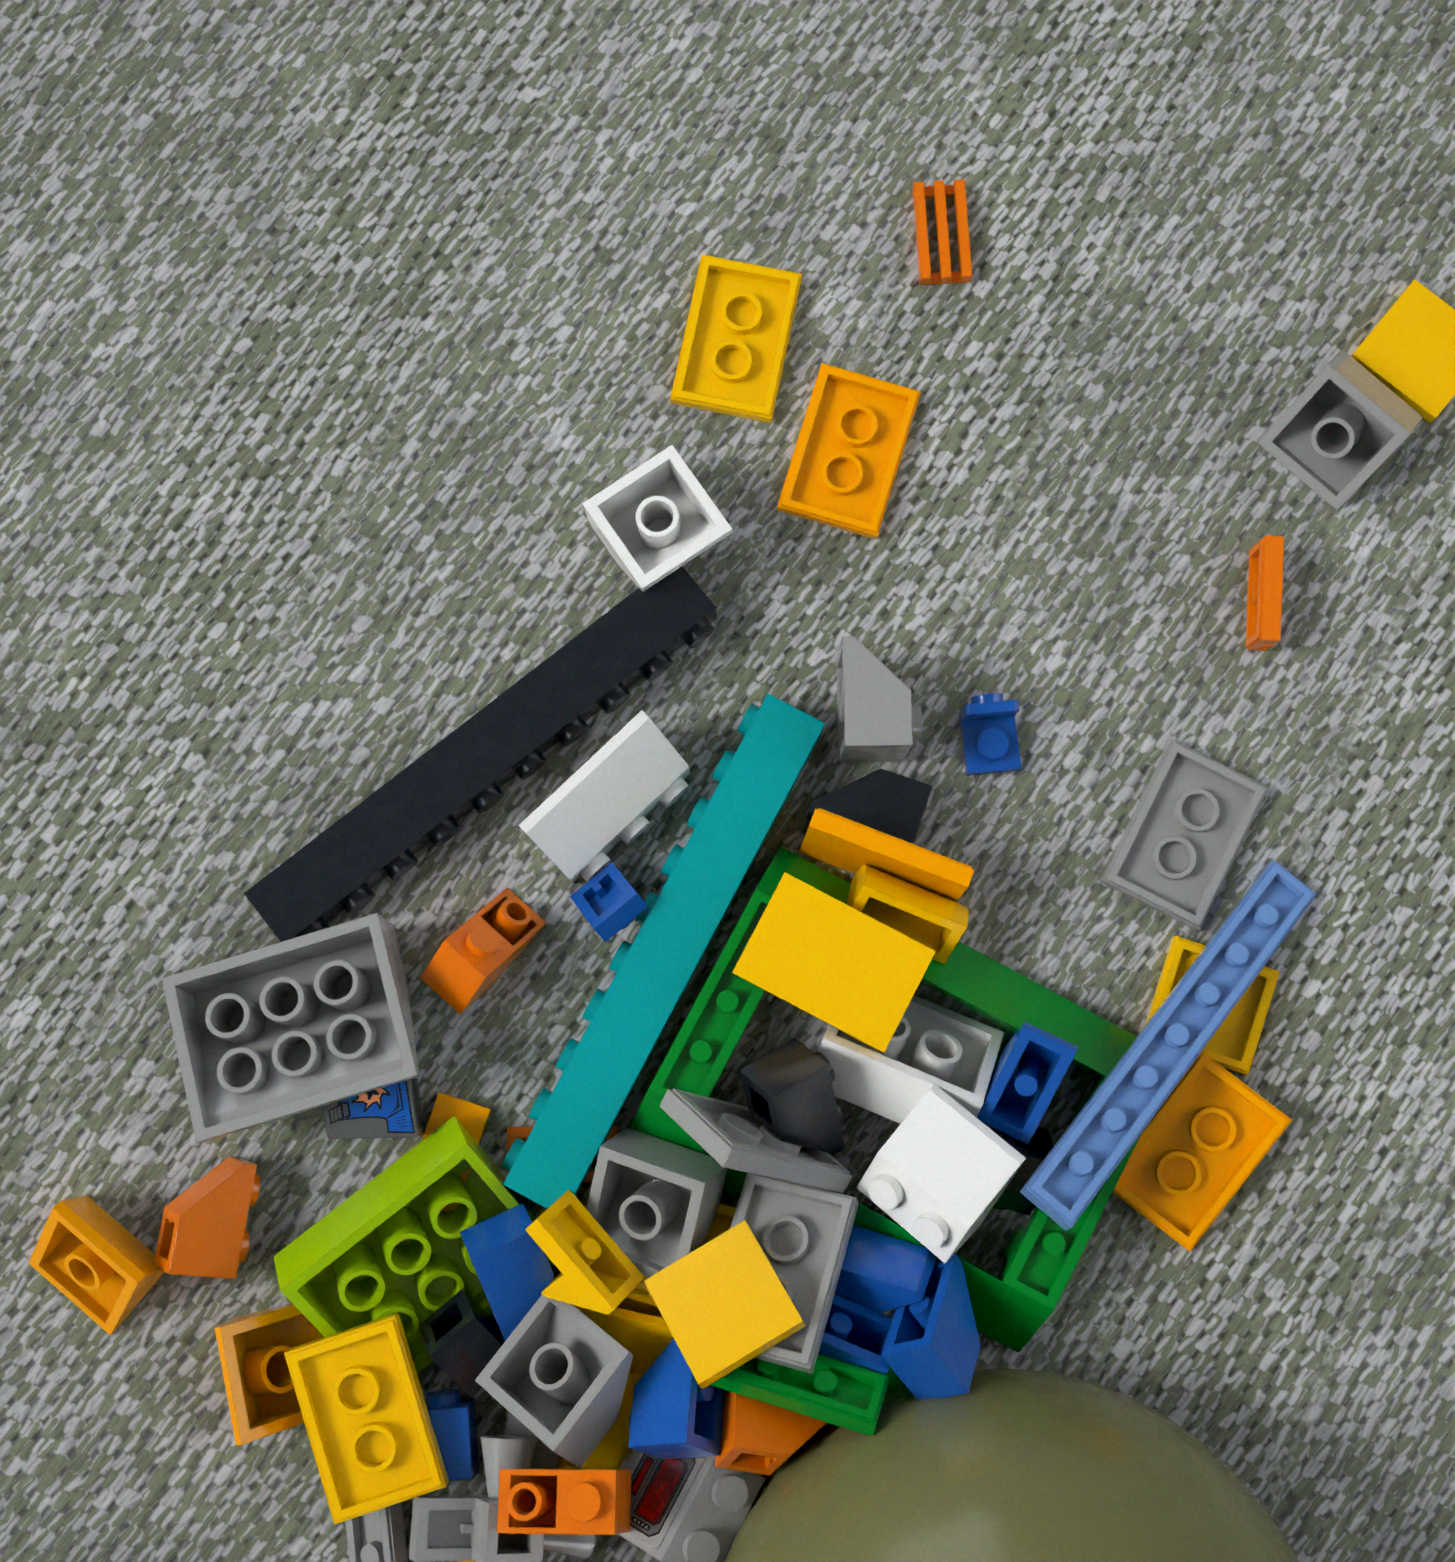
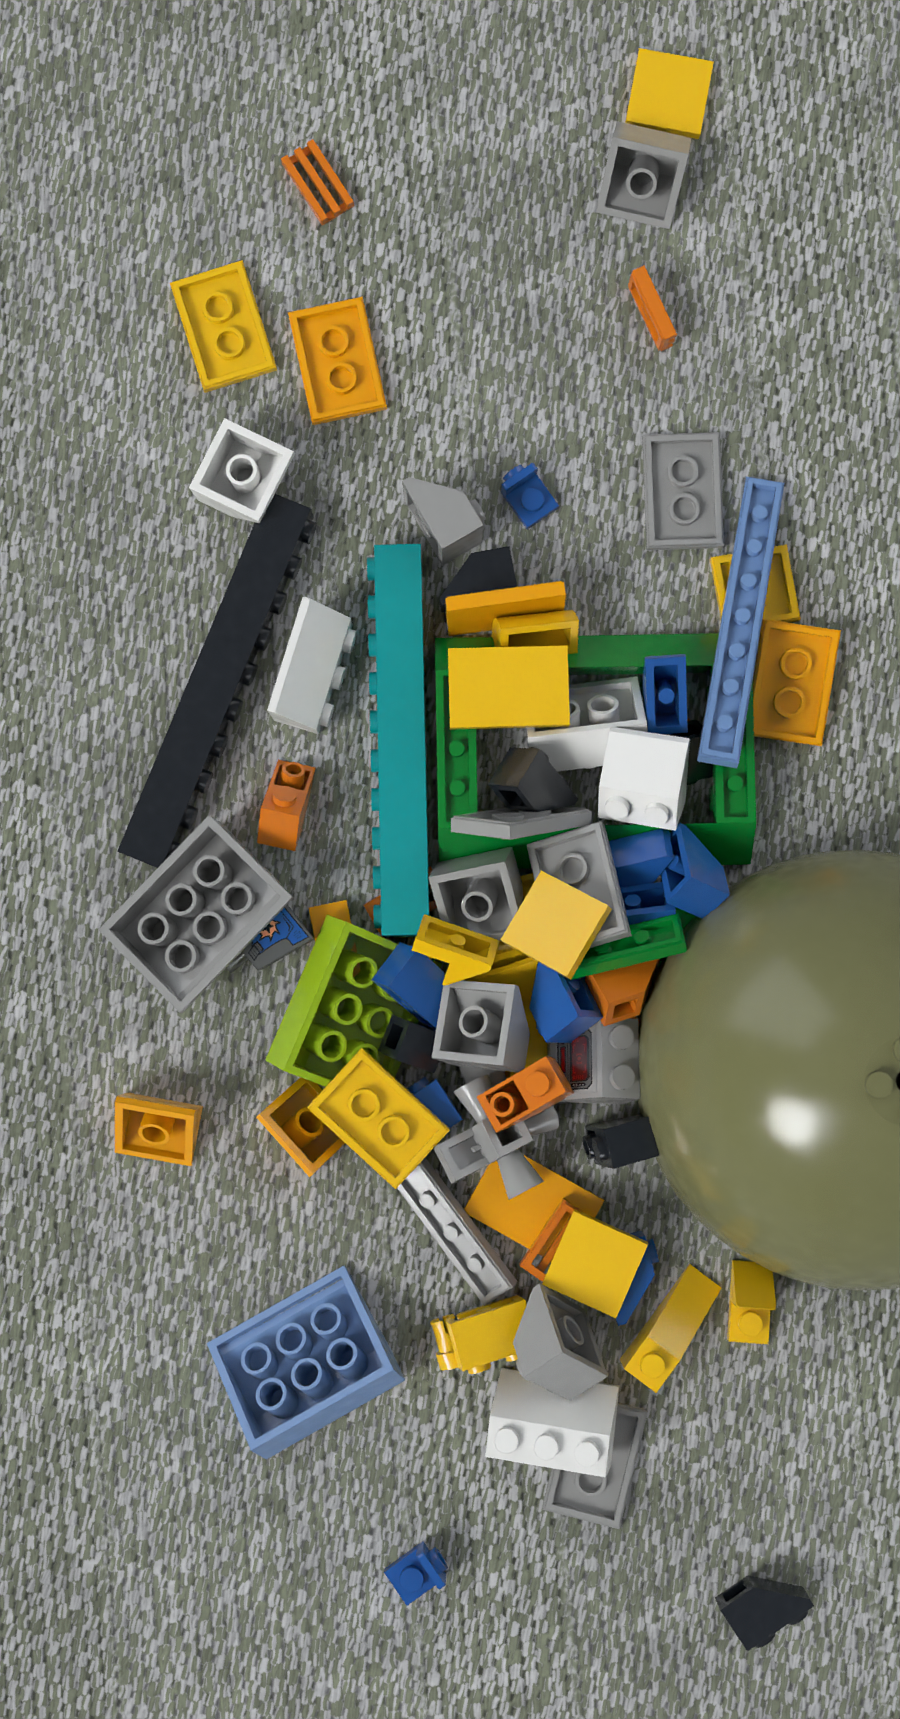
camera: 30 degrees left, 5 degrees up
orange slope [153,1156,260,1279] -> none
blue bracket [570,862,648,942] -> none

